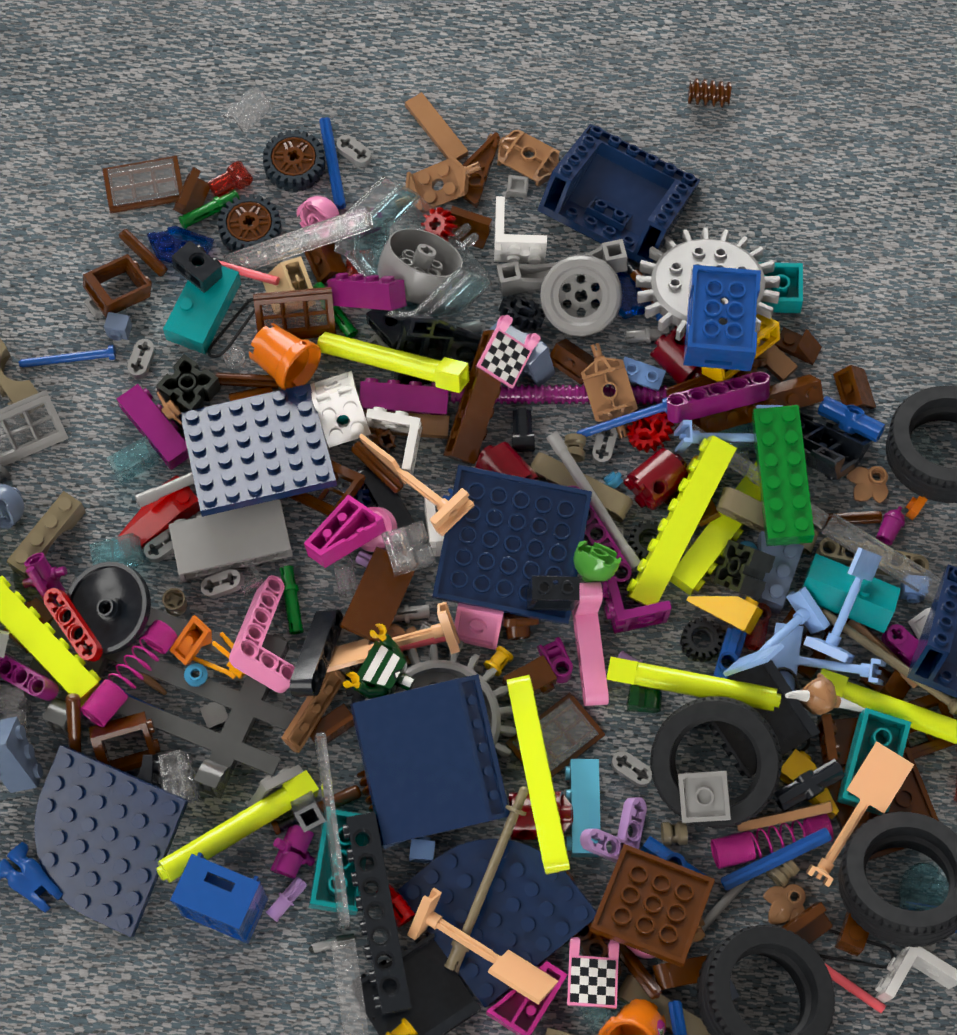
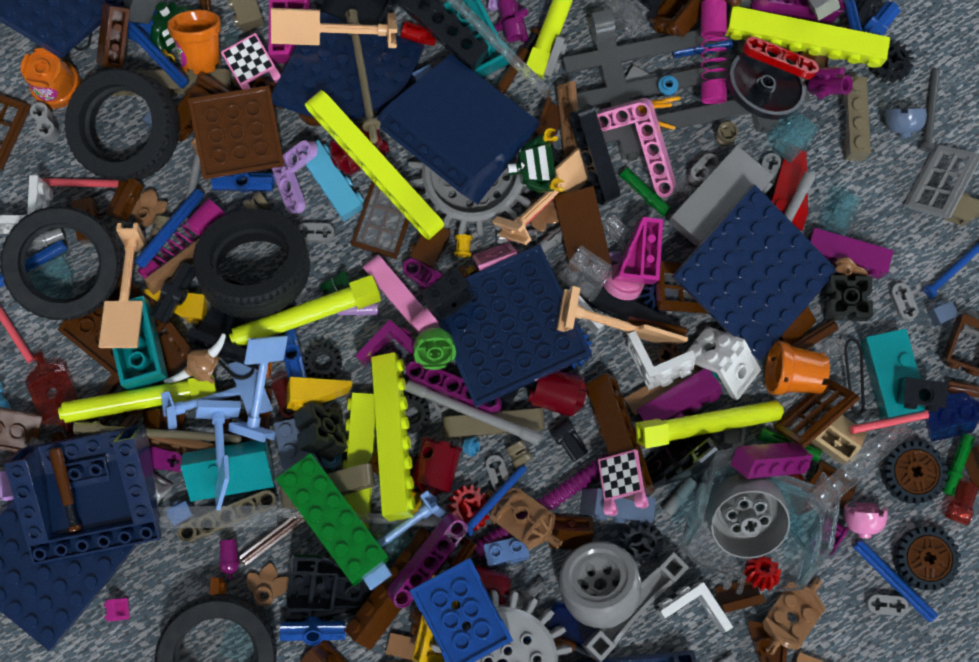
camera: 150 degrees right, 10 degrees up
orange slope [169,615,212,666] -> none
brick [290,791,326,833] -> none
light grey plate [678,770,731,823] -> none

